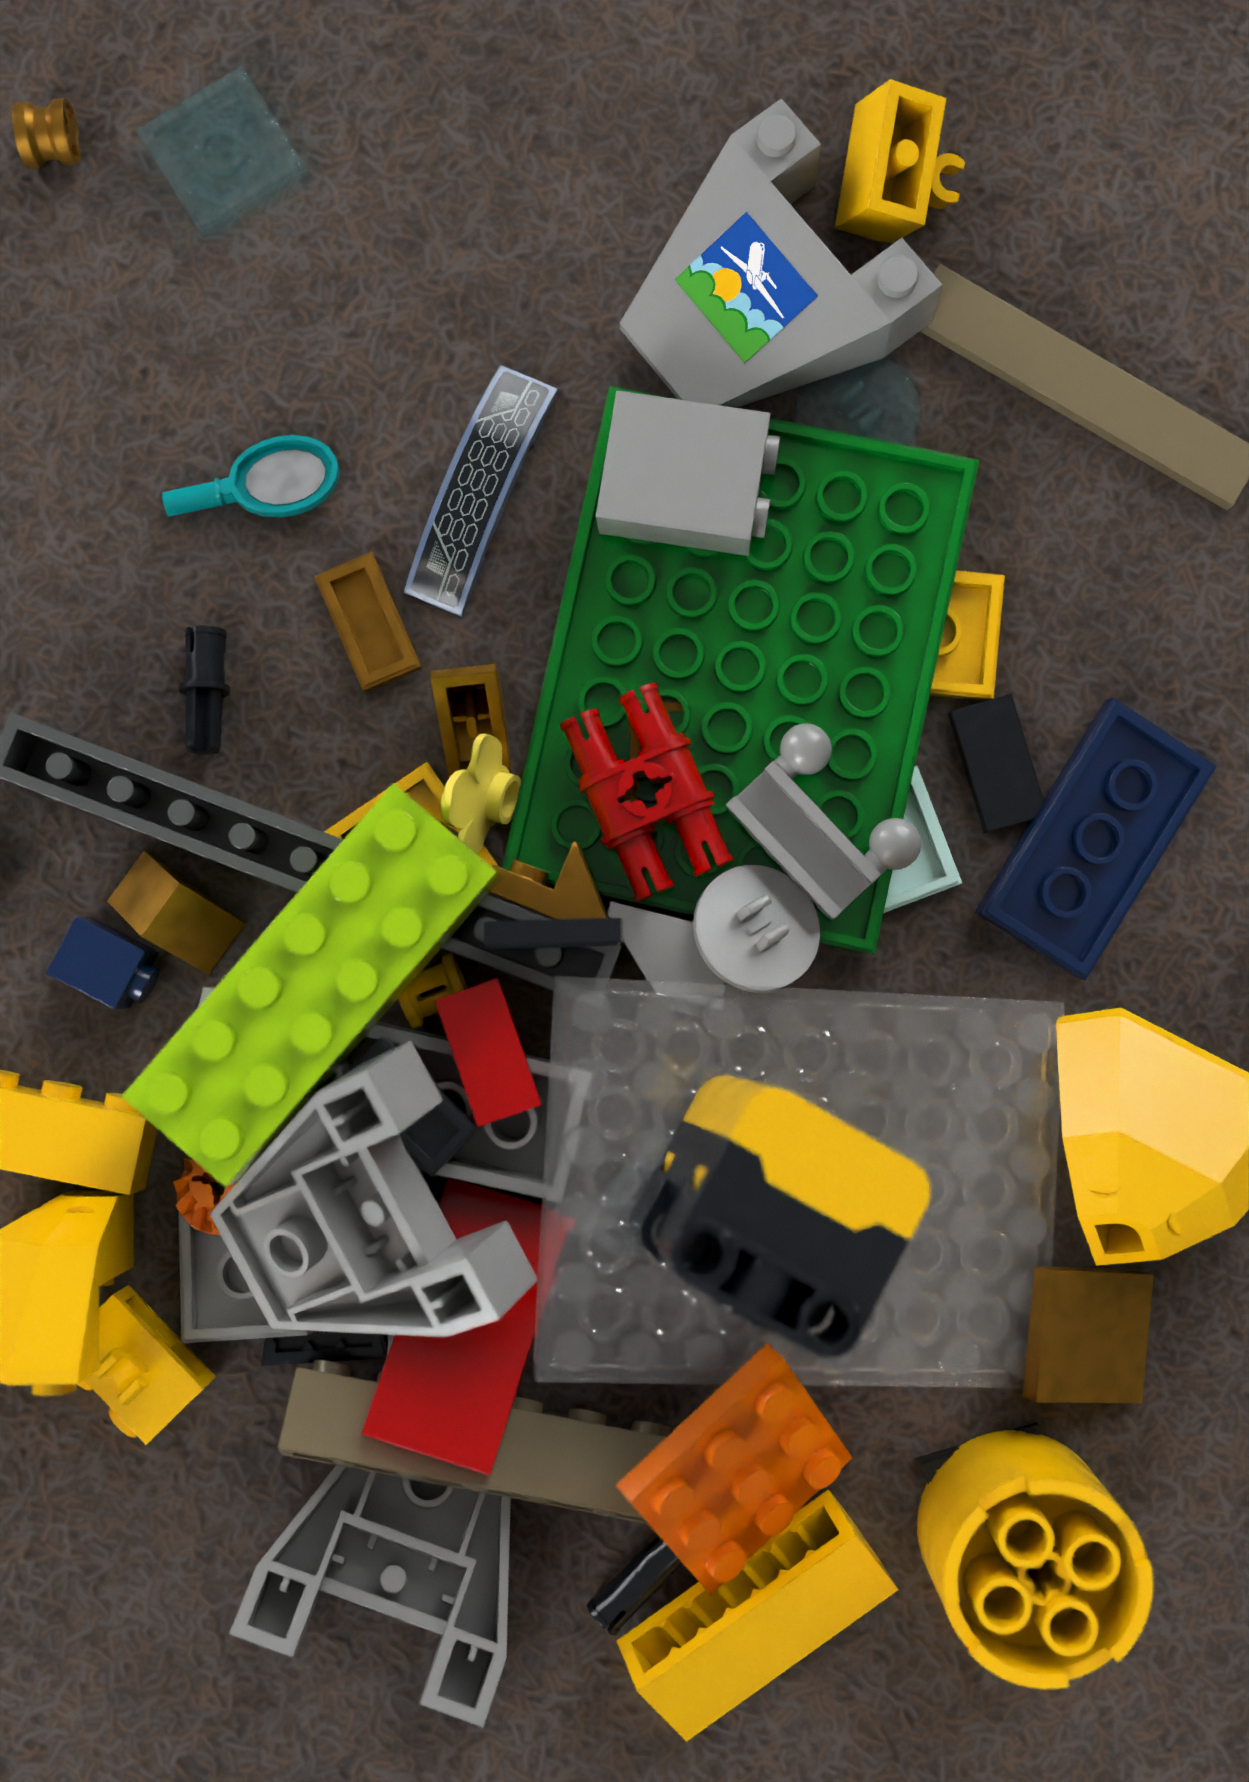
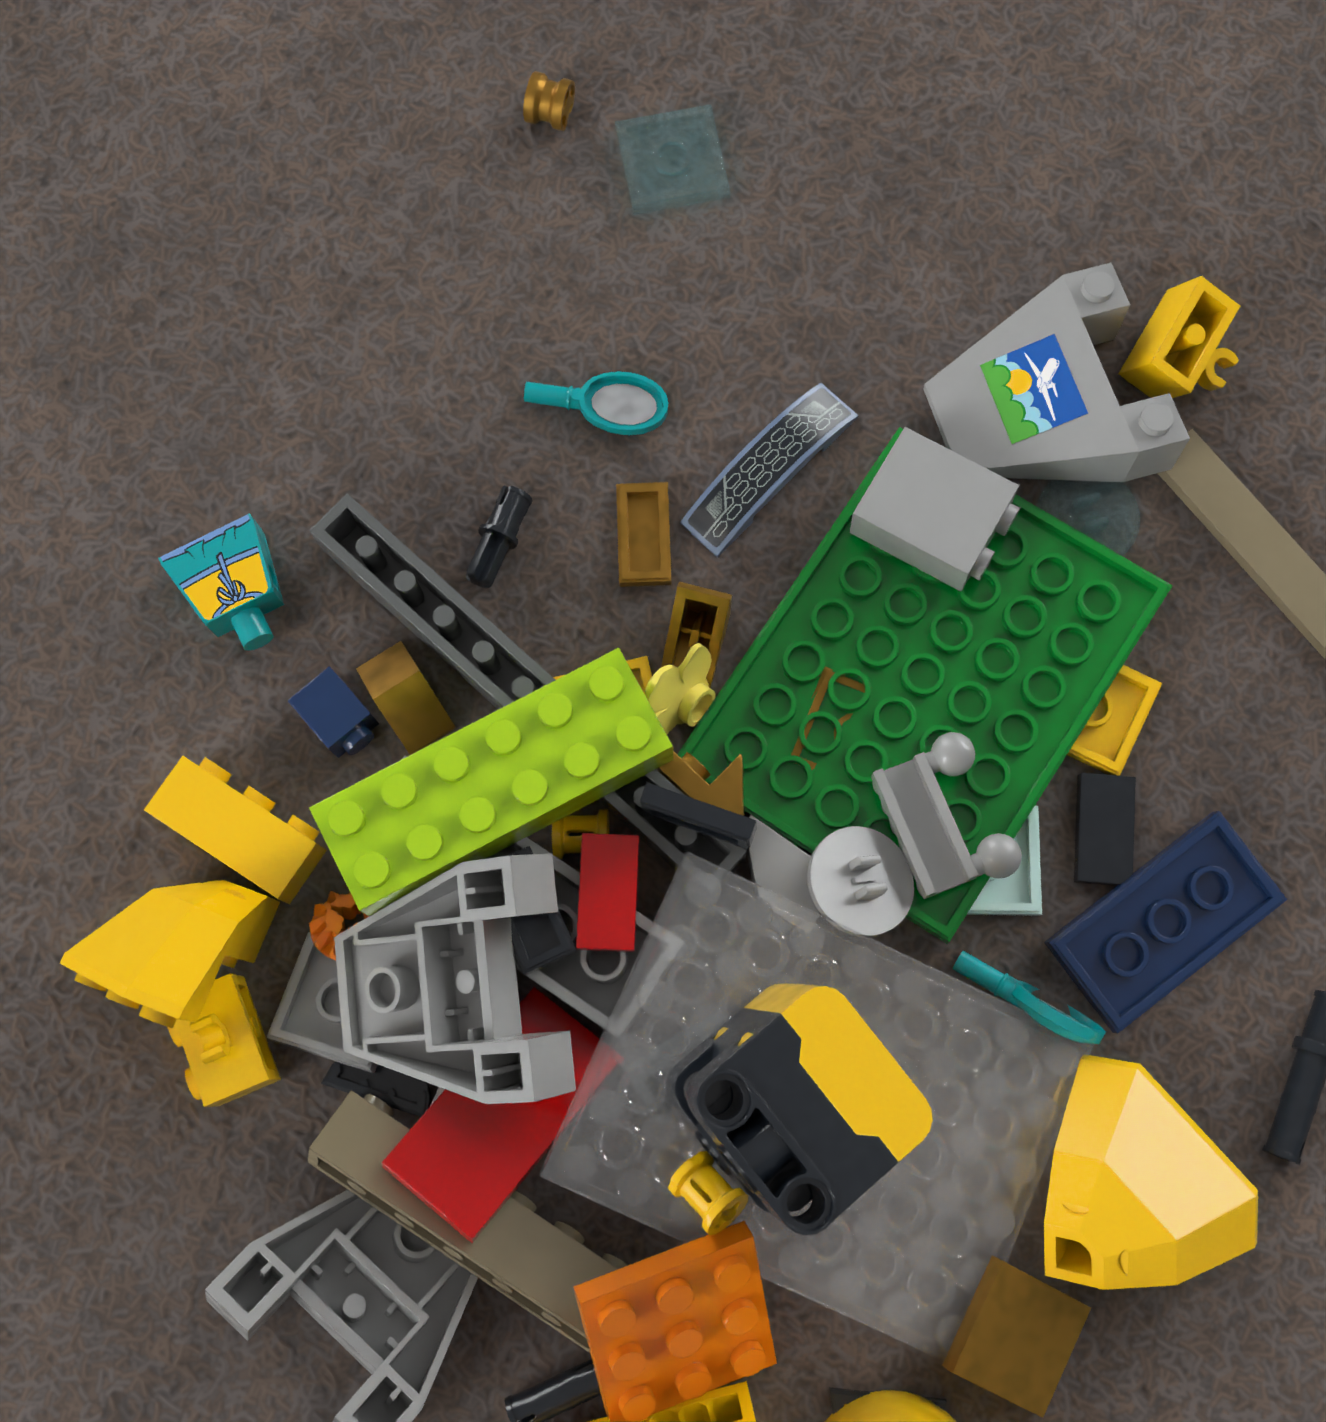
camera: 25 degrees right, 10 degrees down
red pin [560,682,734,902] -> none
none -> yellow bush [668,1151,749,1235]
none -> teal piece [953,950,1106,1044]

